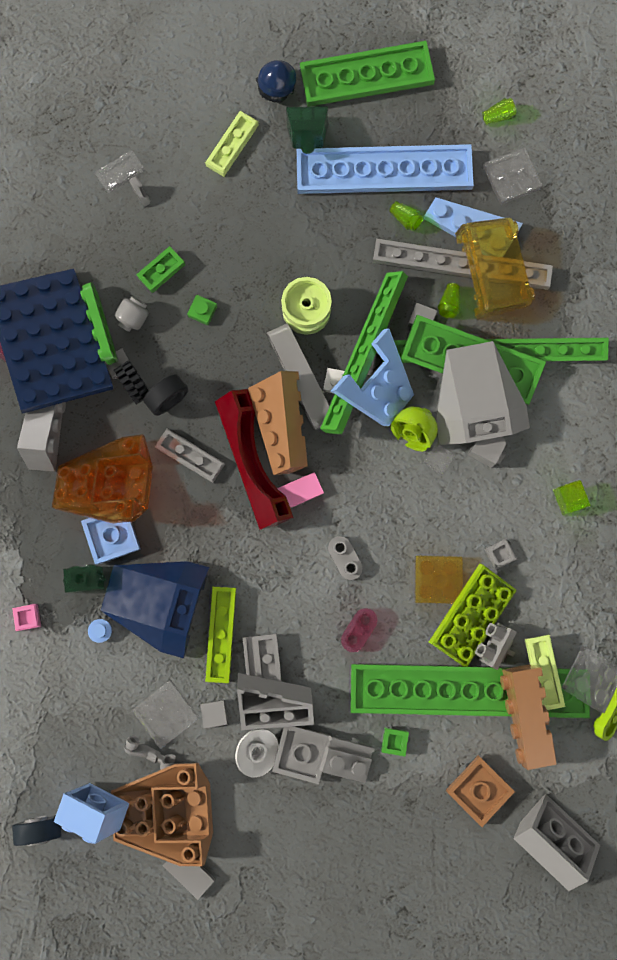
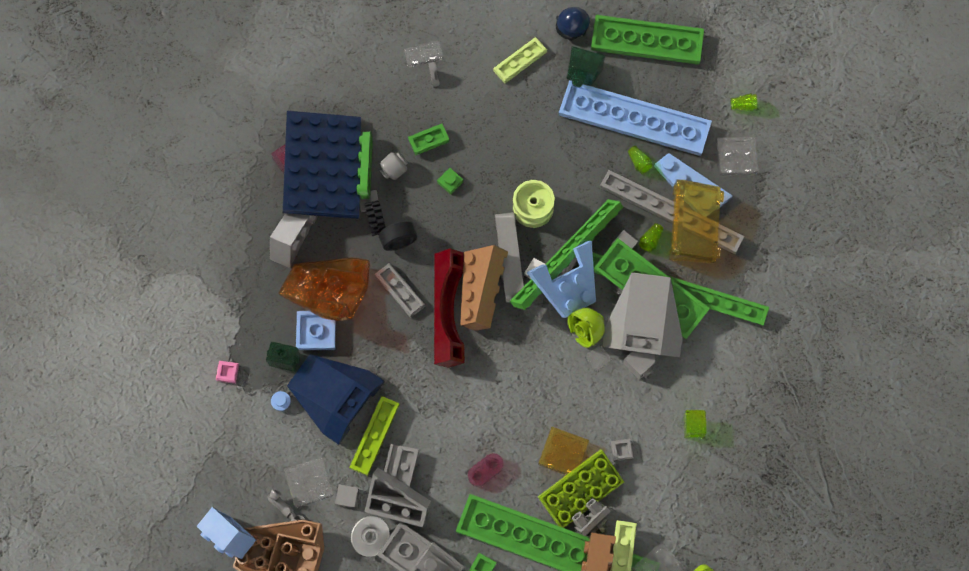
camera: 20 degrees right, 10 degrees down
black wheel [12,816,62,846] -> none
bright pink tile [277,472,324,508] -> none
light grey plate [328,536,362,580] -> none

